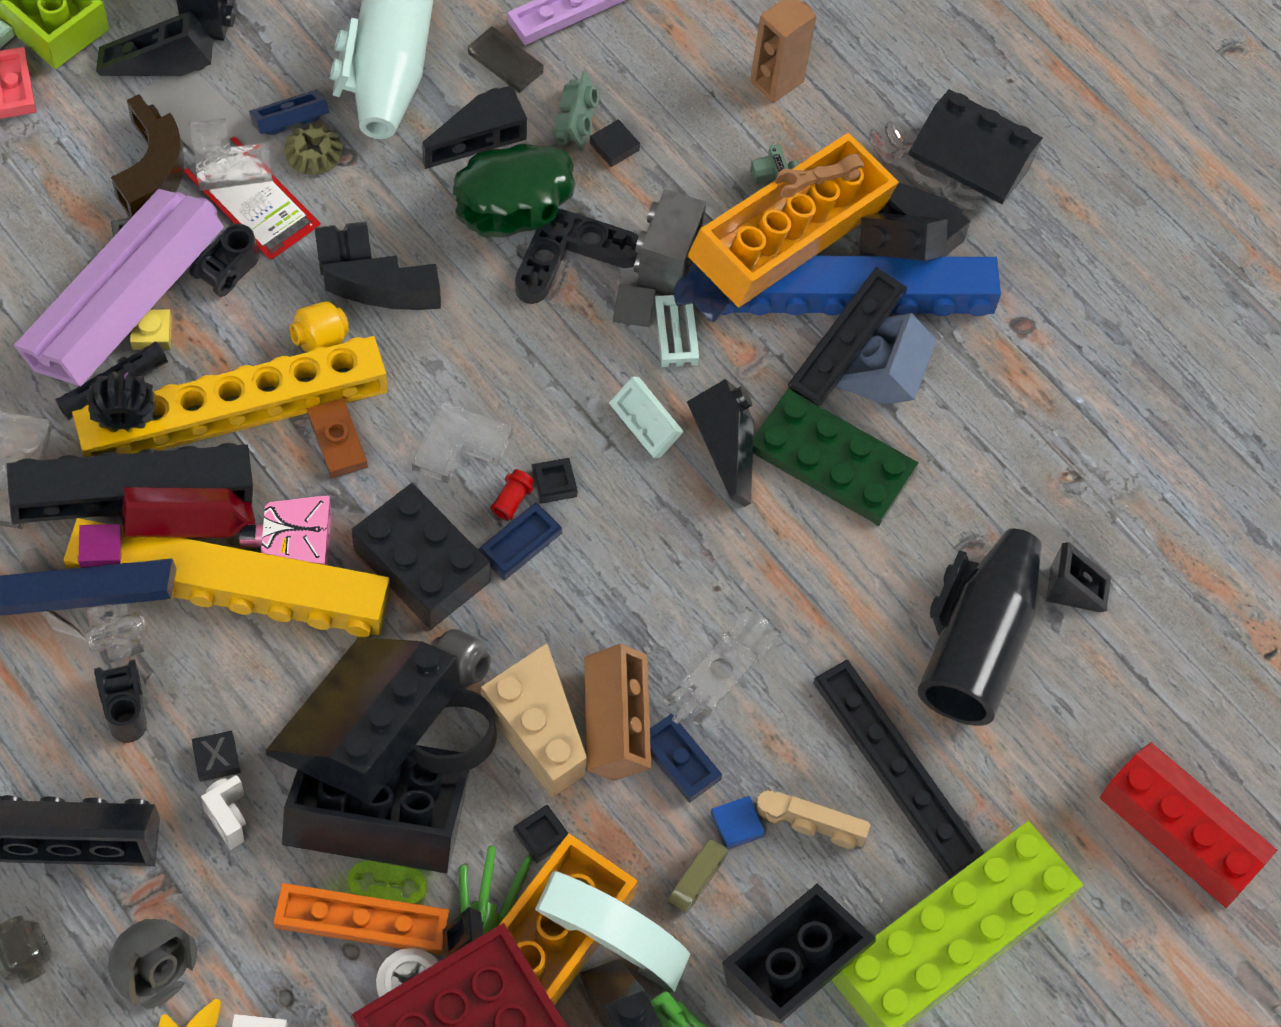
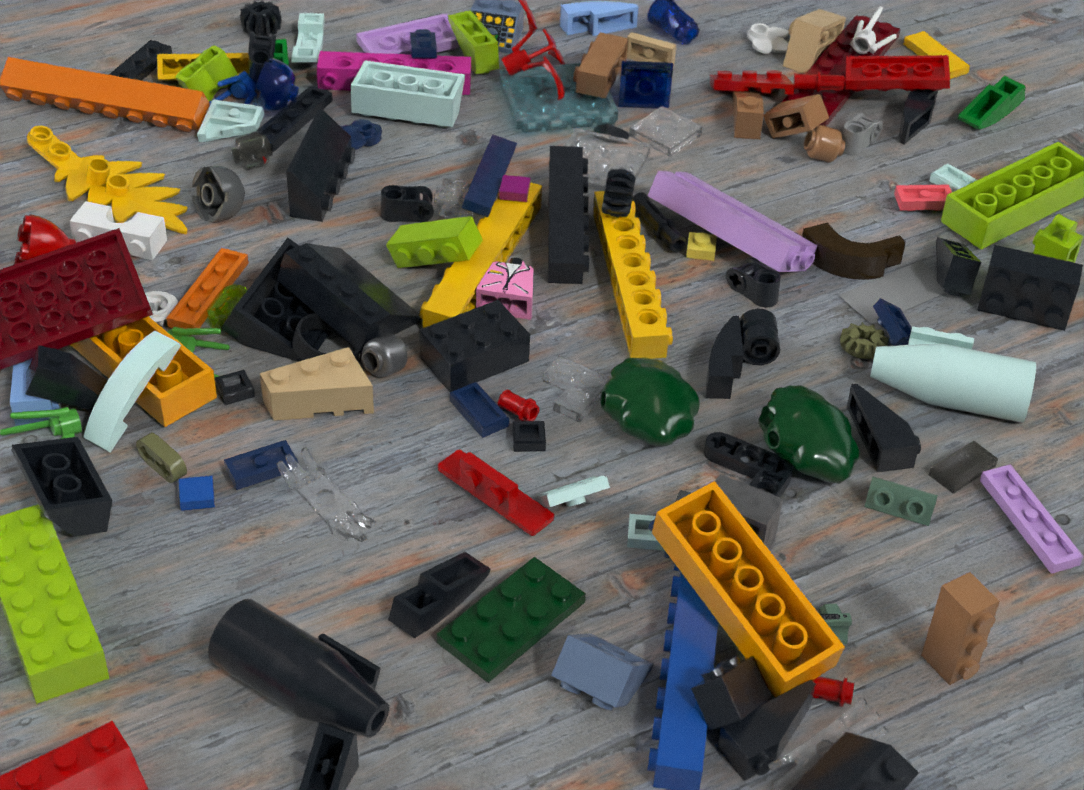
camera: 105 degrees right, 20 degrees down
dark red piece [122,487,255,538] -> none
sticker [184,137,321,260] -> none
clear plate [189,118,273,191] -> none
black tile [191,730,241,782] -> none
white bracket [201,776,246,850] -> none
yellow head [289,301,349,353] -> none
dark orange plate [307,398,368,479] -> none
black tile [442,907,483,958] -> none
medium nougat brick [584,643,651,781] -> none
black tile [590,119,640,167] -> none
black slope [687,379,754,507] -> none
tan hinge [755,789,871,849] -> none
medium nougat piece [775,154,864,198] -> none
black tile [788,267,907,406] -> none
black tile [813,659,984,879] -> none
none -> lime brick [386,216,483,268]
none -> black slope [388,552,491,638]
none -> red bracket [438,449,554,536]
none -> dark green piece [600,357,700,447]

